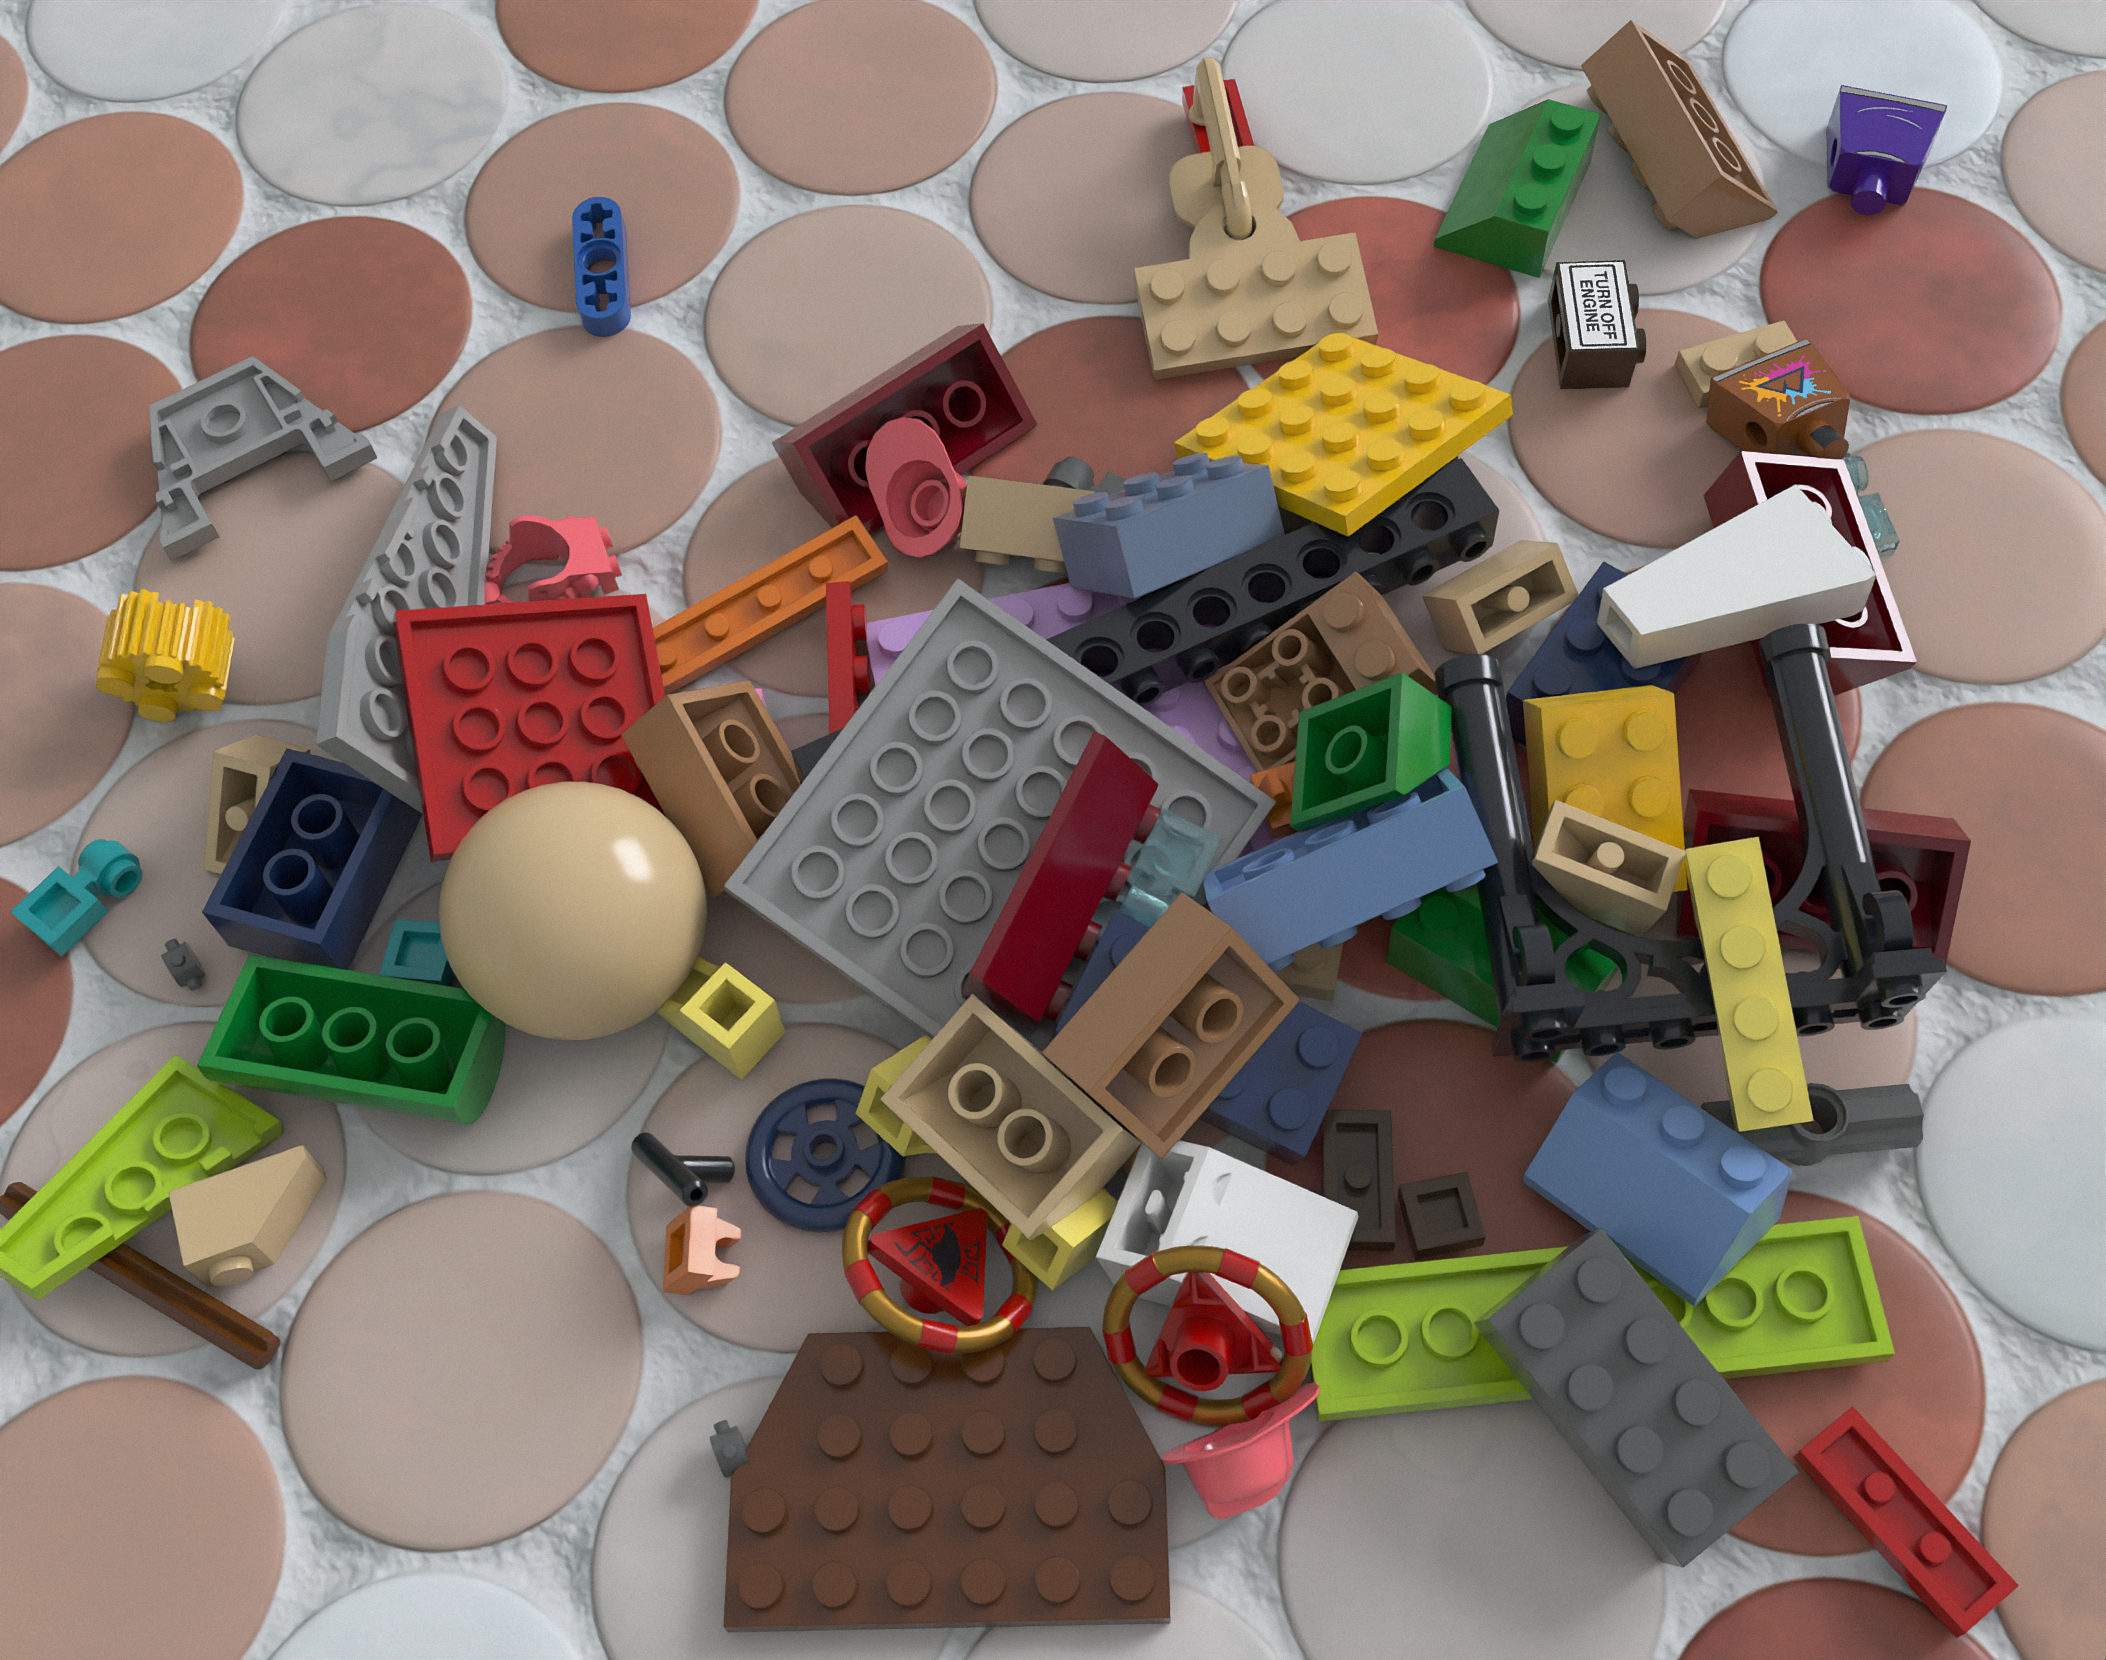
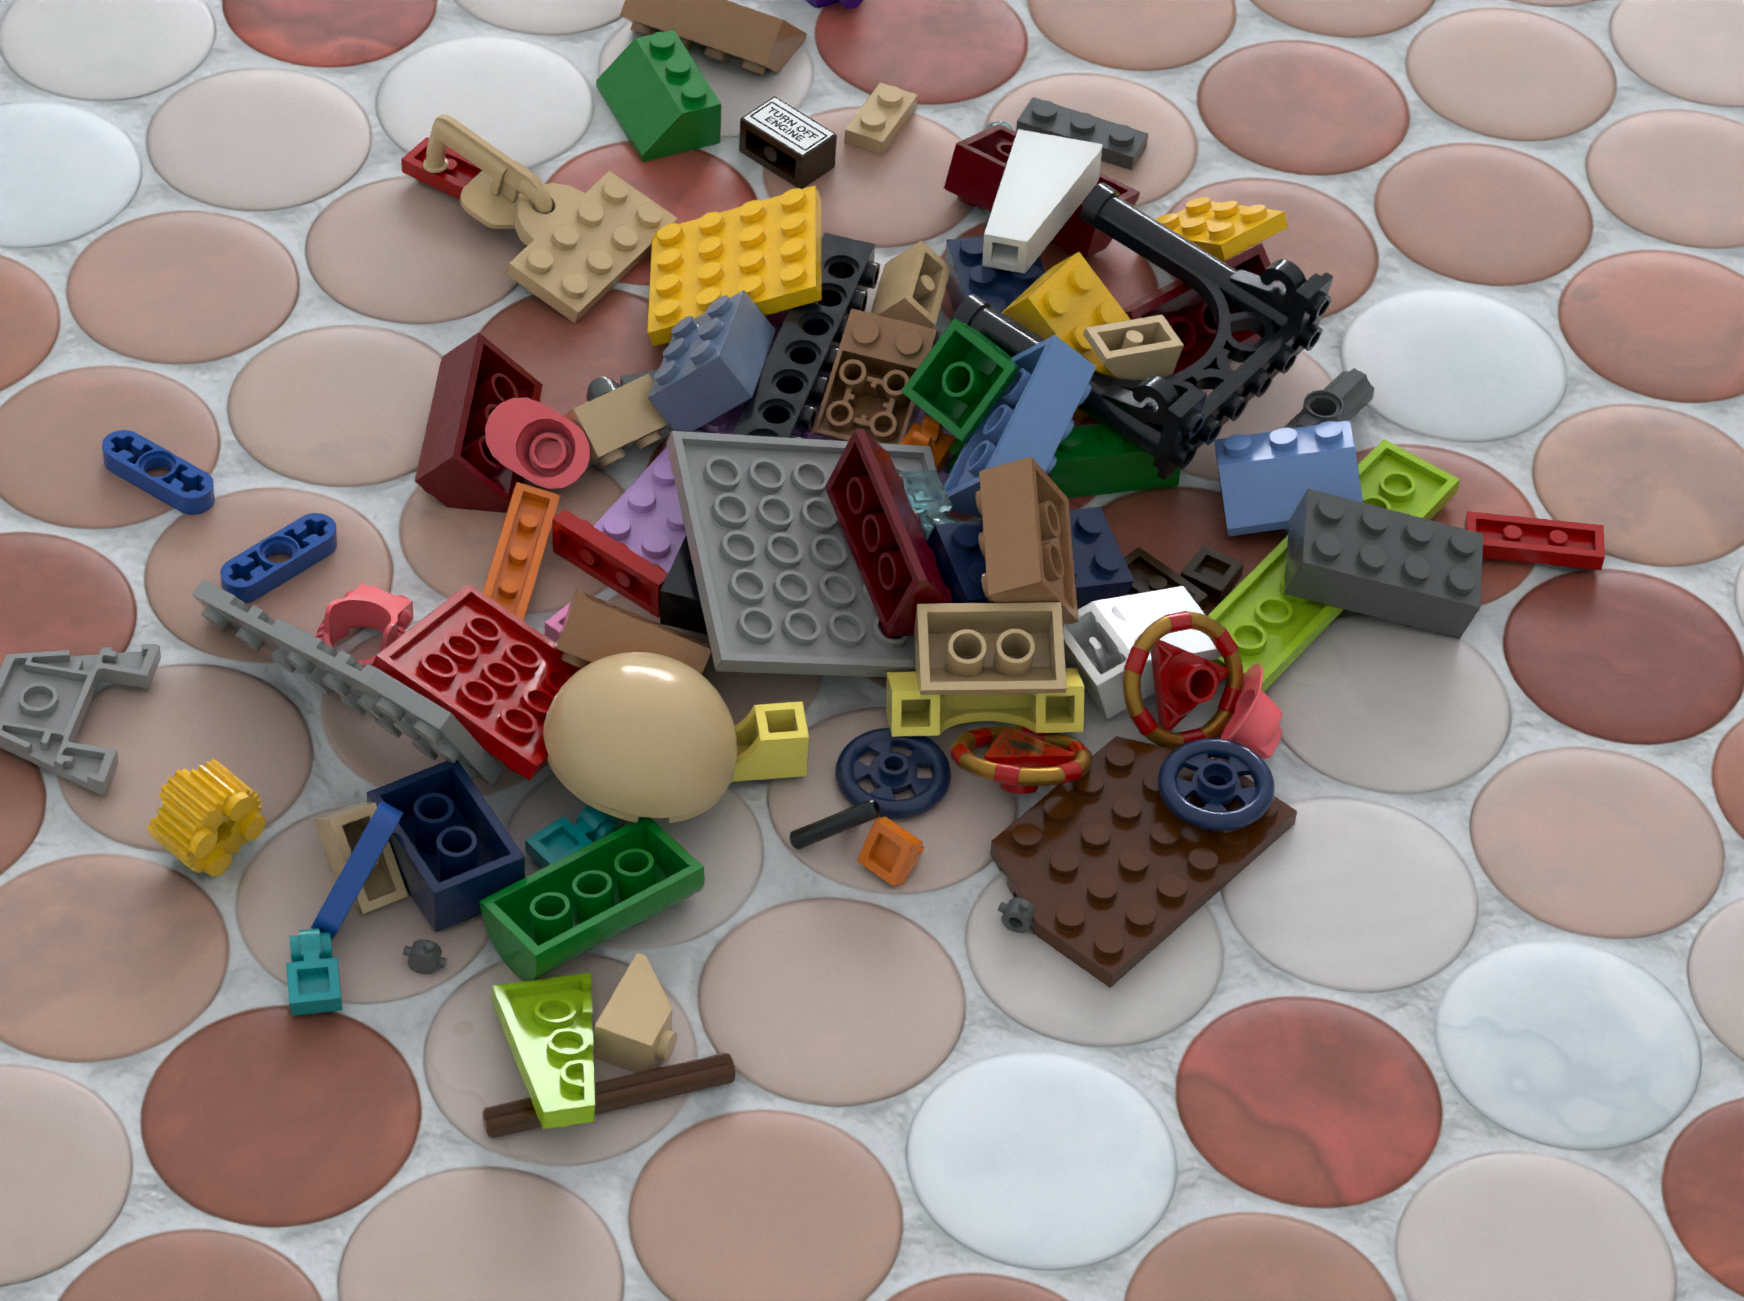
camera: 55 degrees left, 15 degrees down
light yellow arch [1684,837,1813,1132] -> none
dark orange torso [1706,338,1850,460] -> none
none -> blue beam [220,513,337,603]
none -> blue beam [311,800,404,940]
none -> dark grey plate [1016,97,1148,170]
none -> yellow plate [1155,197,1288,261]
none -> dark blue plate [1158,738,1275,831]

